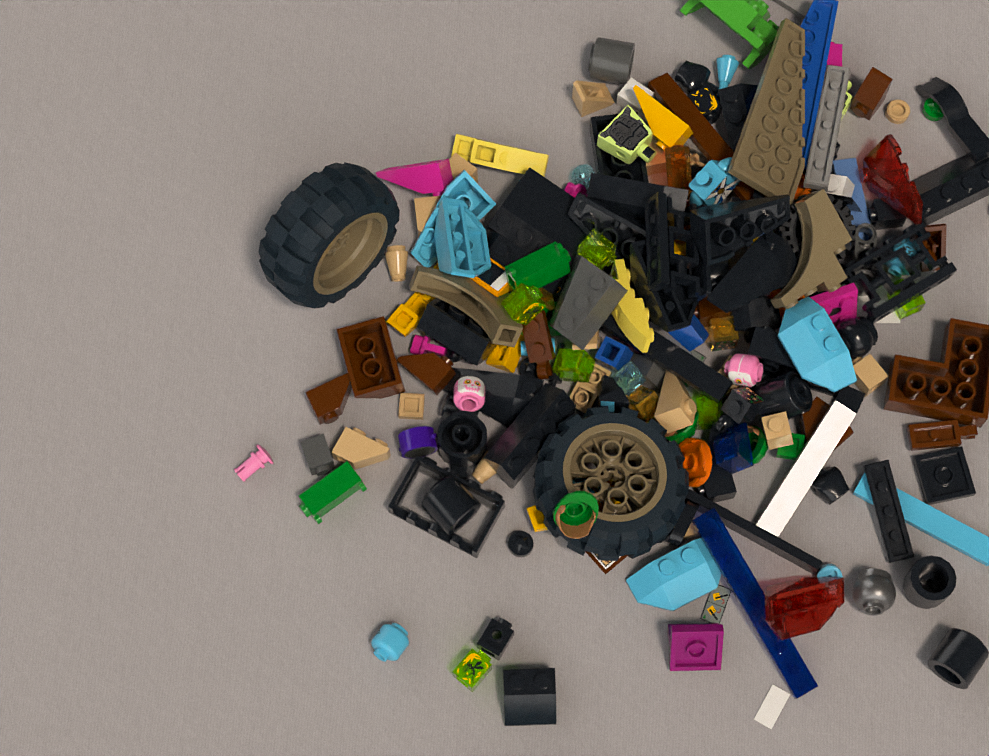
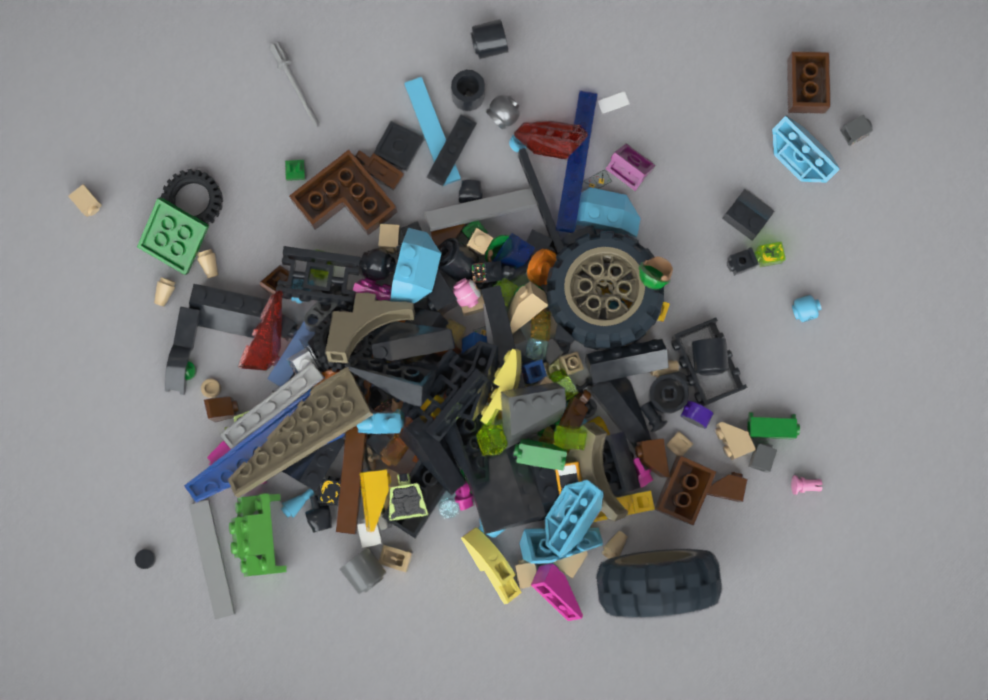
camera: 145 degrees left, 10 degrees up
bright pink head [453,376,485,412] -> none
black tile [508,531,534,557] -> none

